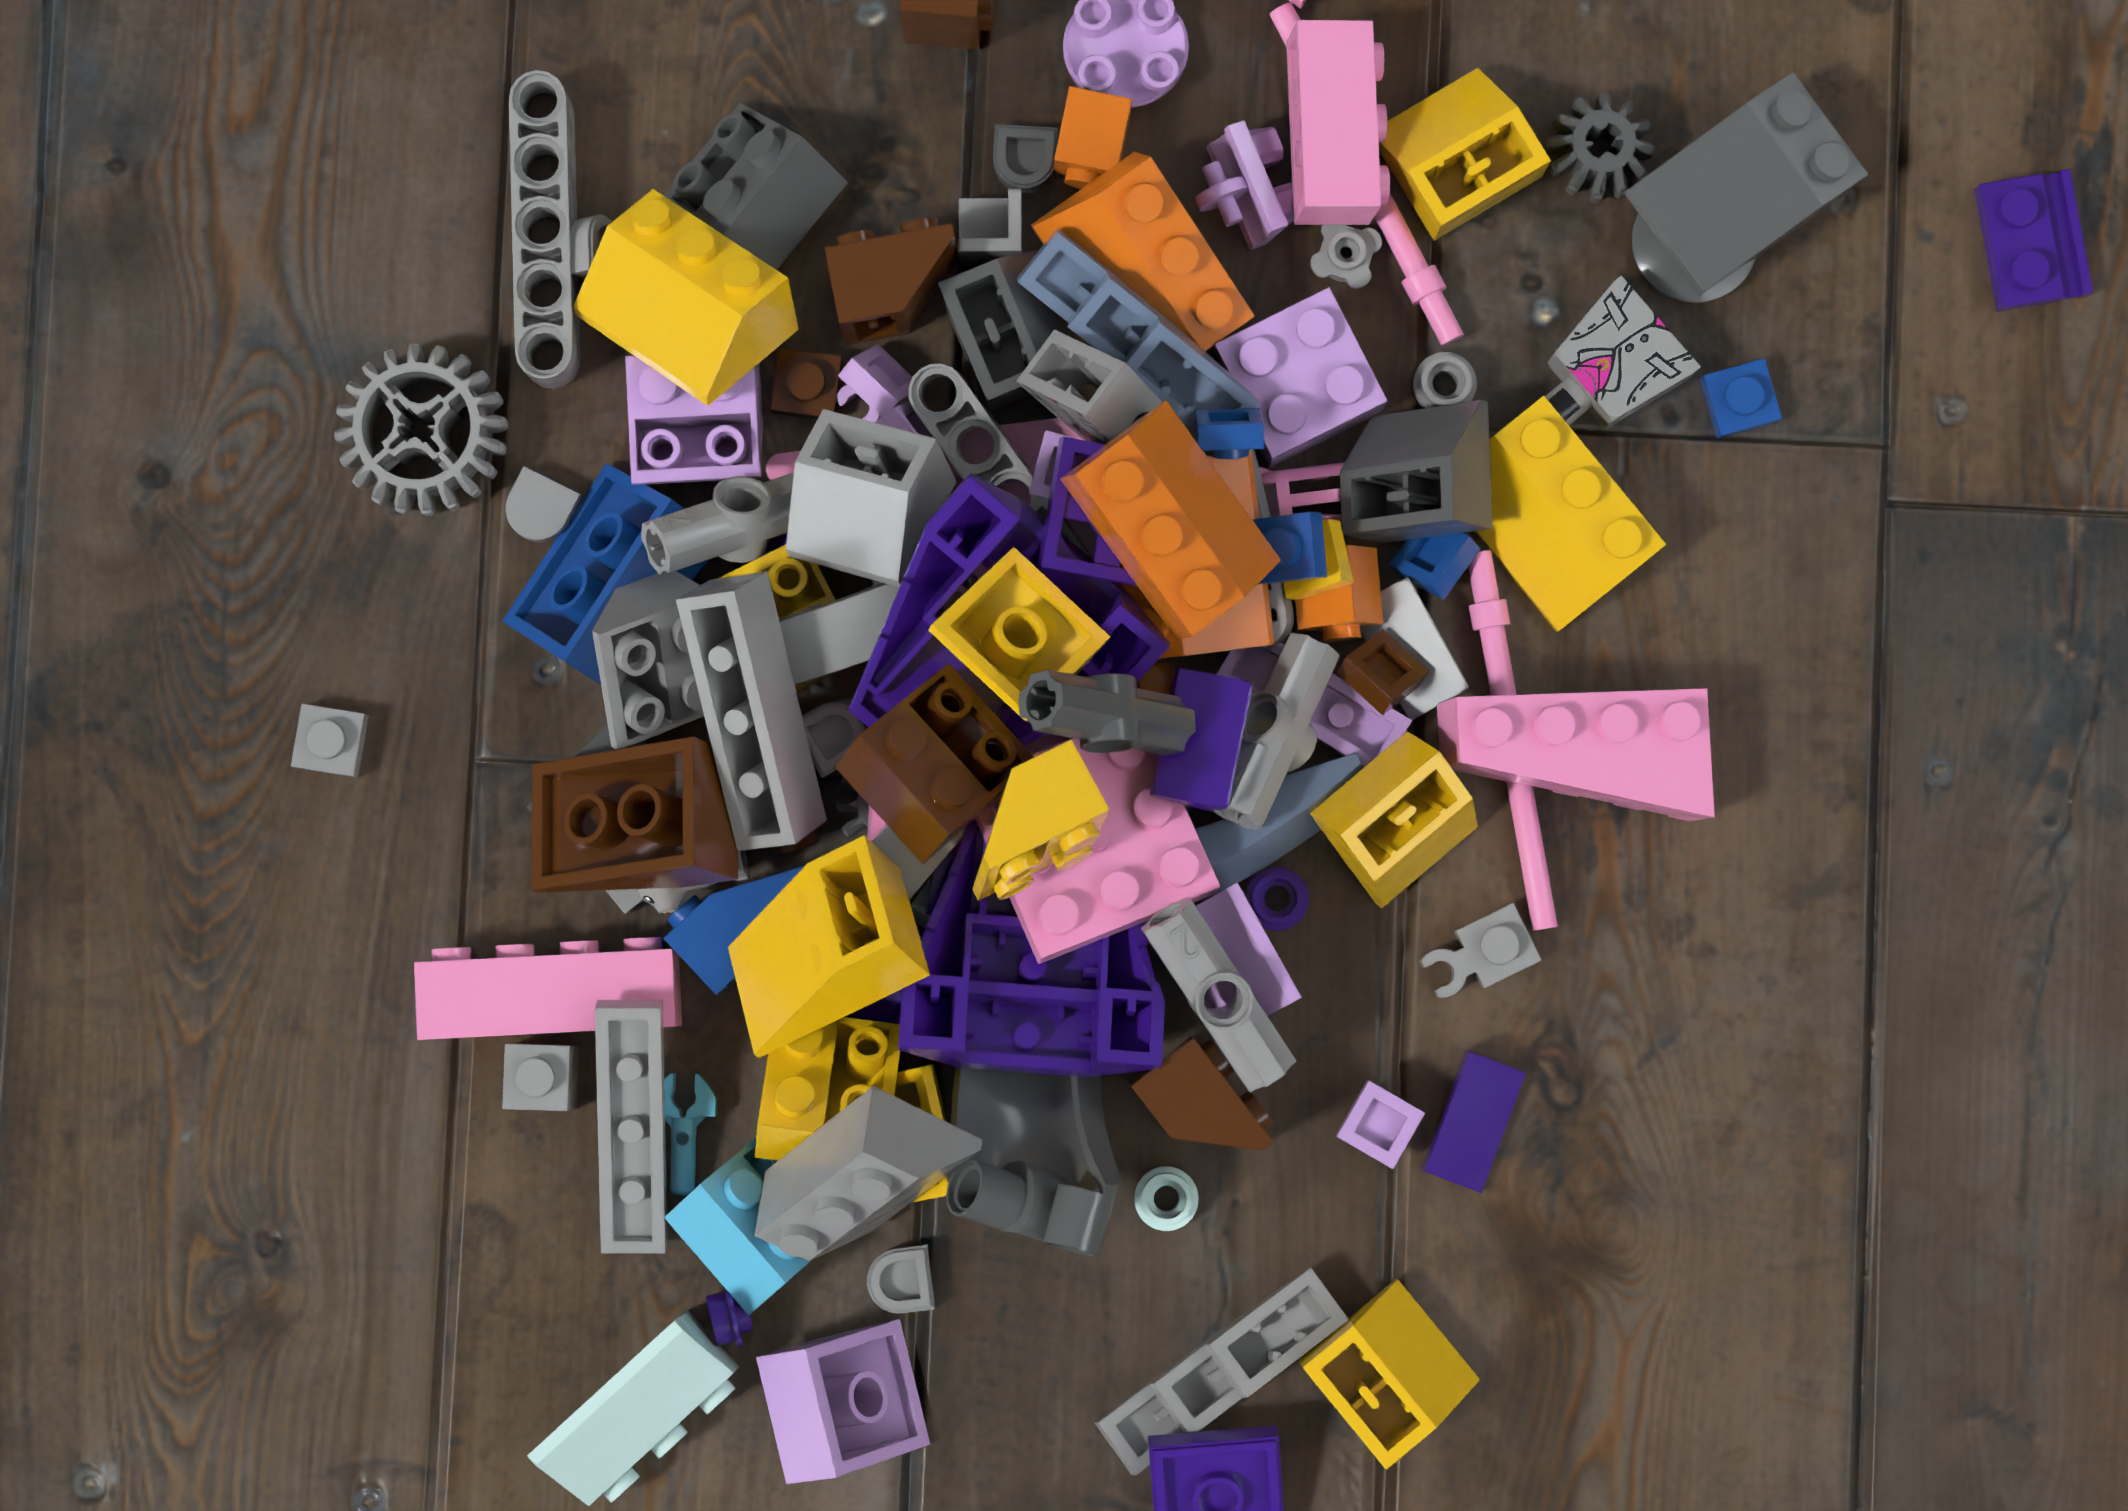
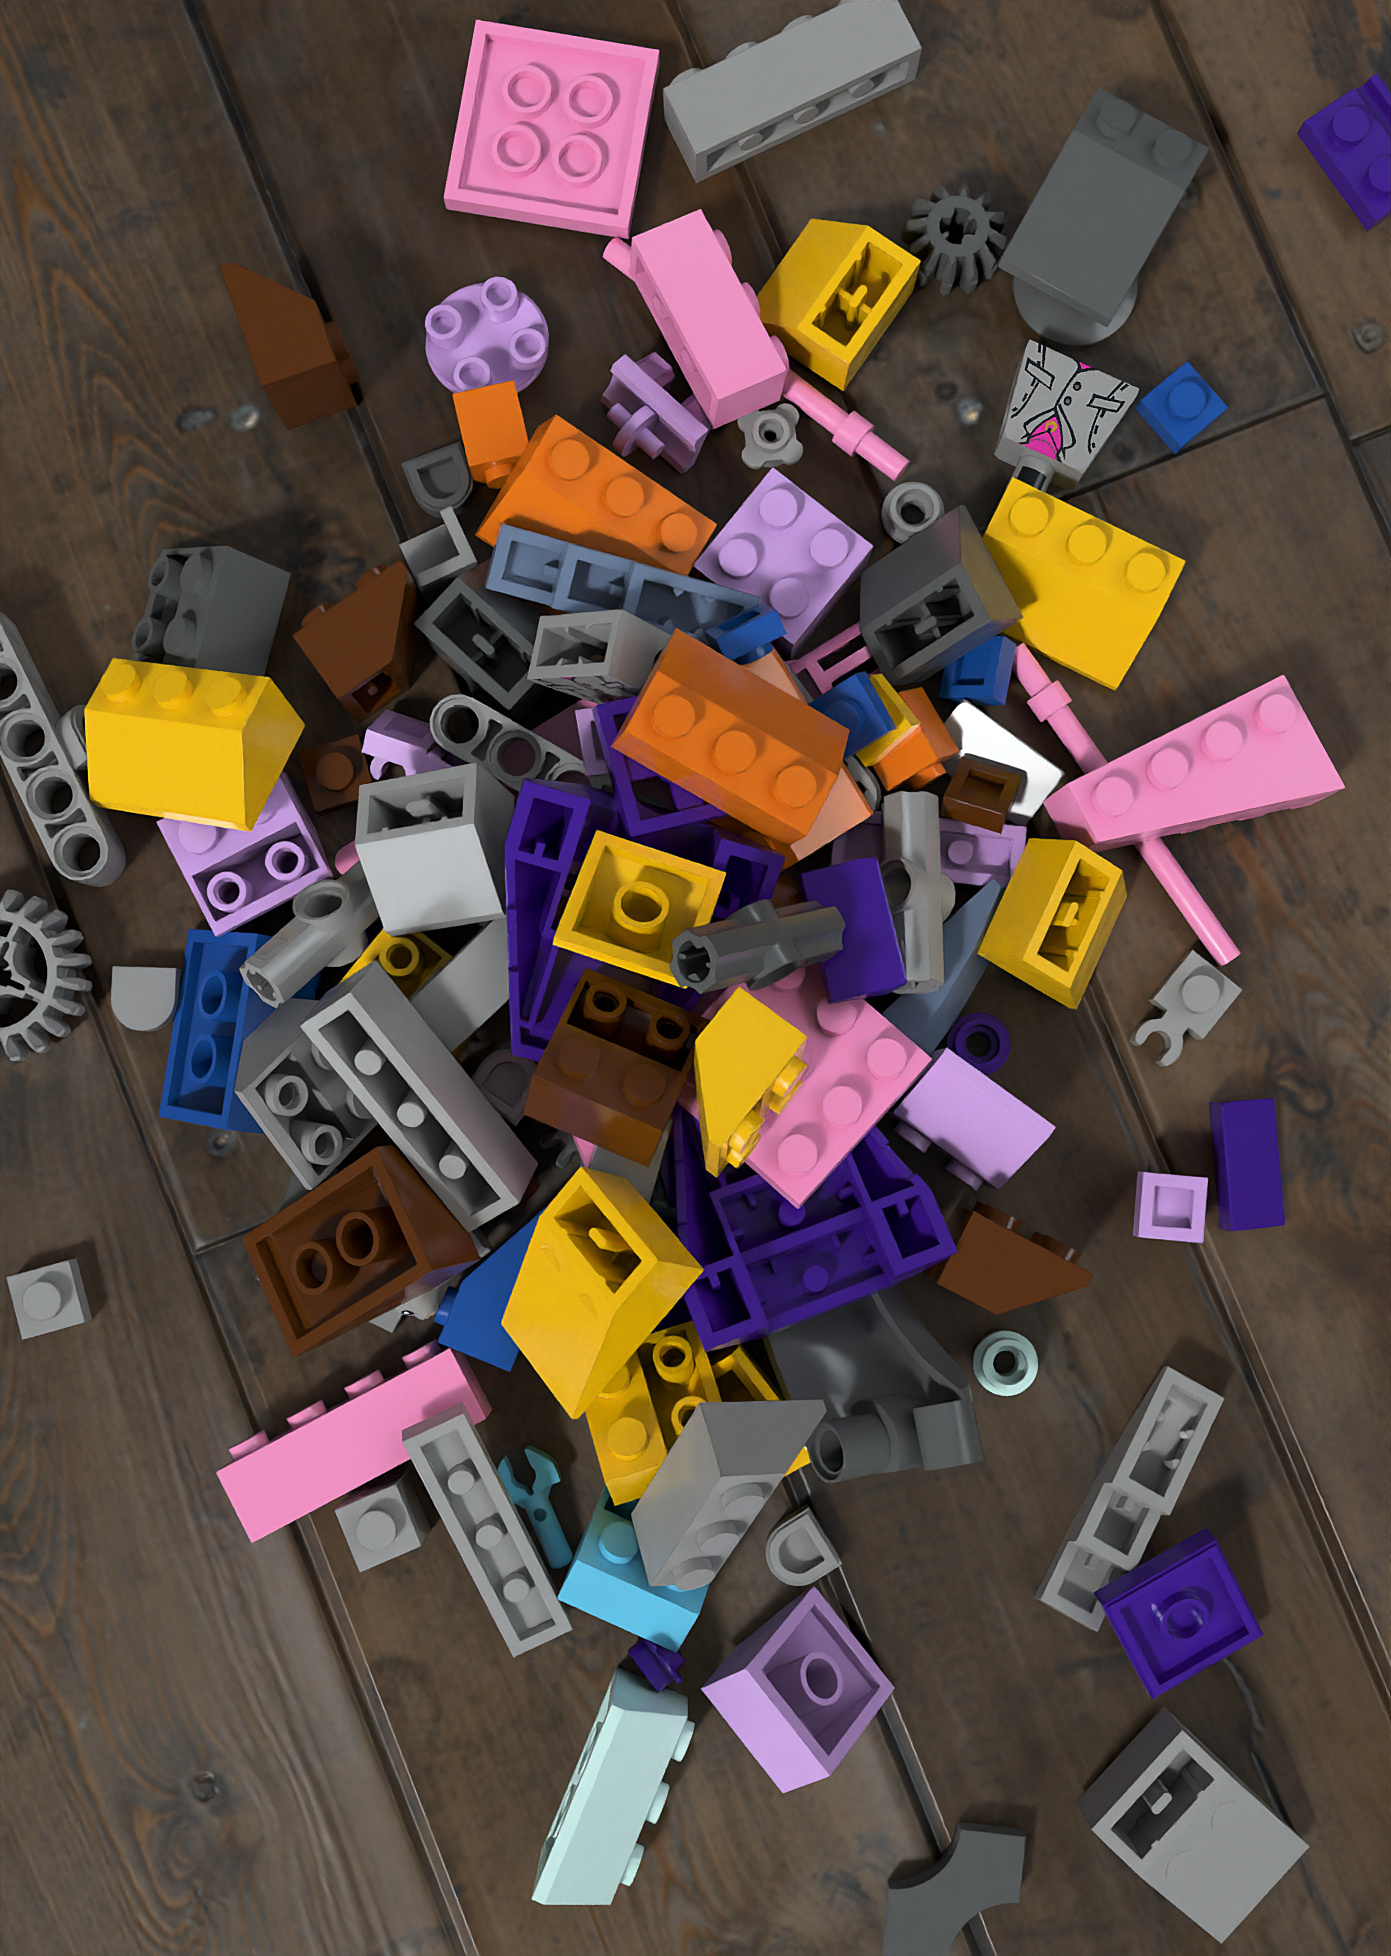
camera: 30 degrees left, 0 degrees up
light grey piece [1141,897,1296,1092] -> none
yellow slope [1298,1278,1480,1470] -> none

